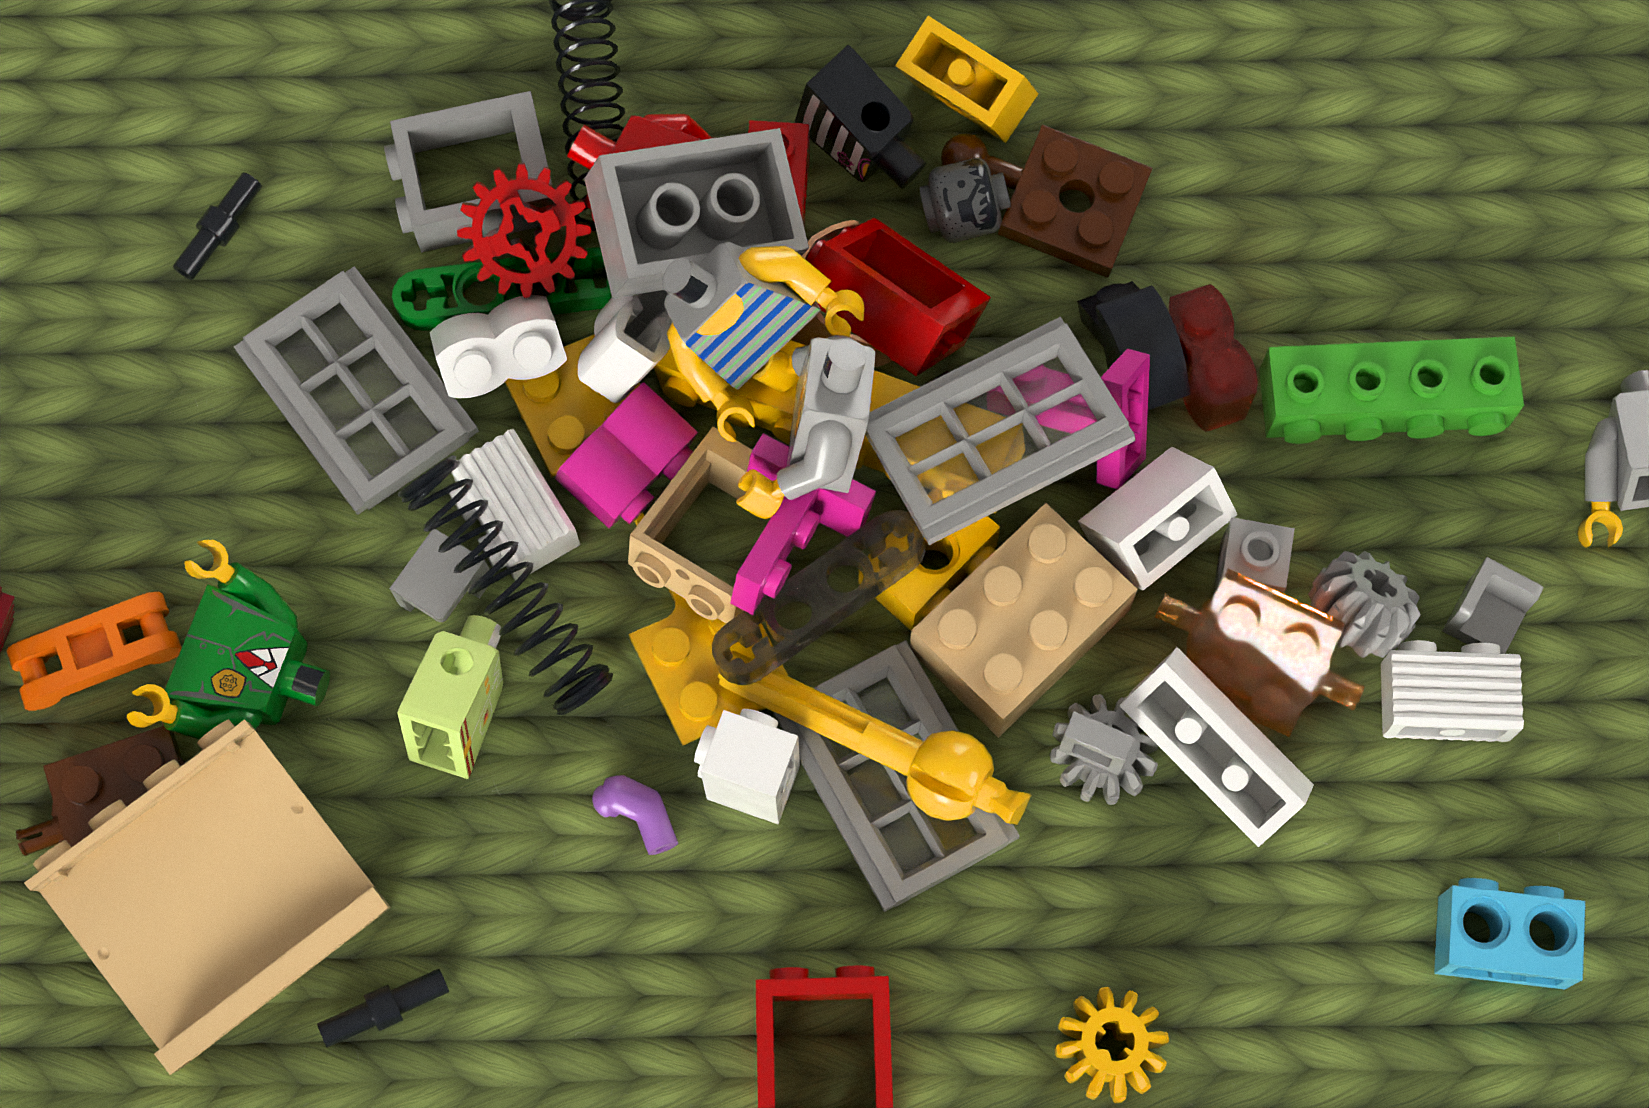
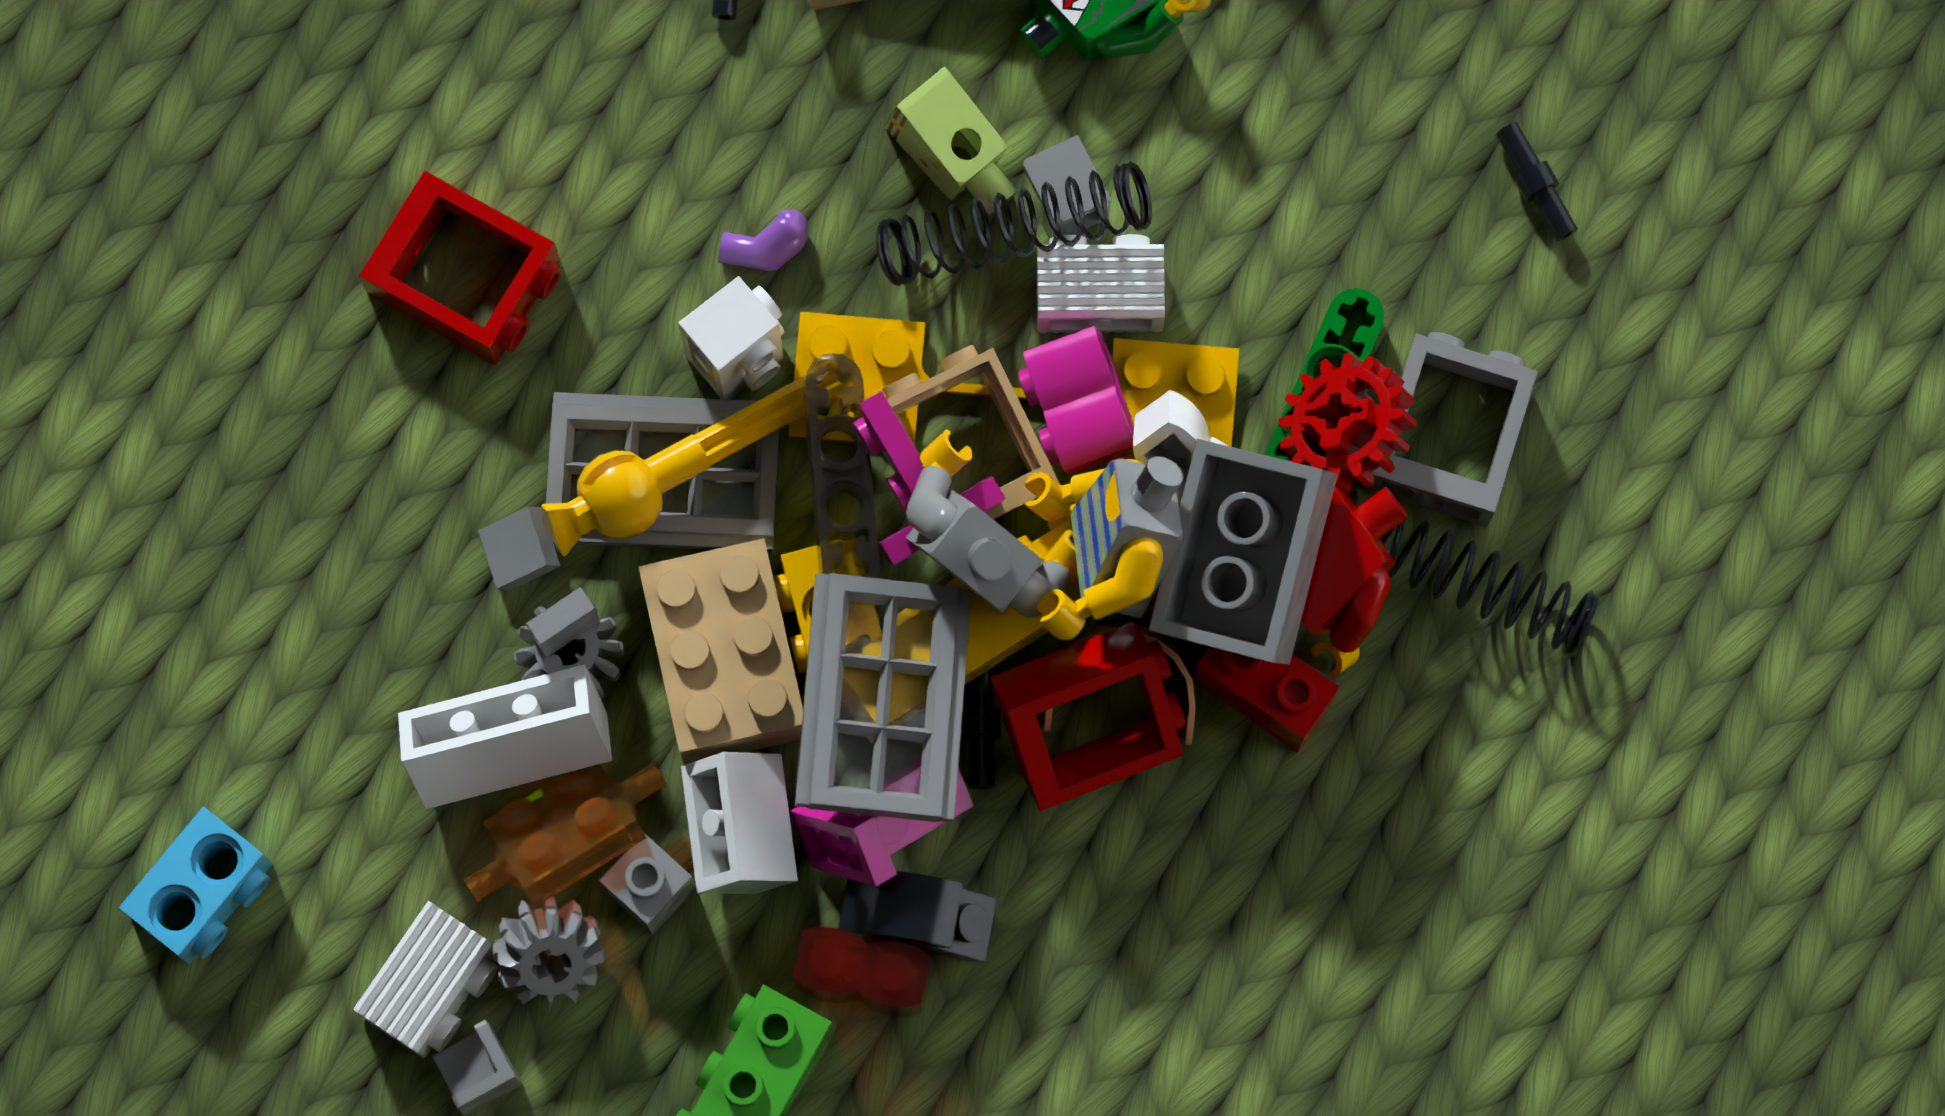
camera: 120 degrees right, 5 degrees up
light grey piece [234,266,479,515] -> none
white brick [430,295,567,398] -> none
black torso [794,45,926,189] -> none
yellow brick [895,16,1039,143] -> none
dark grey head [920,158,1011,243] -> none
reddish brown plate [941,124,1153,278] -> none
yellow gear [1055,987,1169,1103] -> none
none -> light grey tile [478,506,561,590]

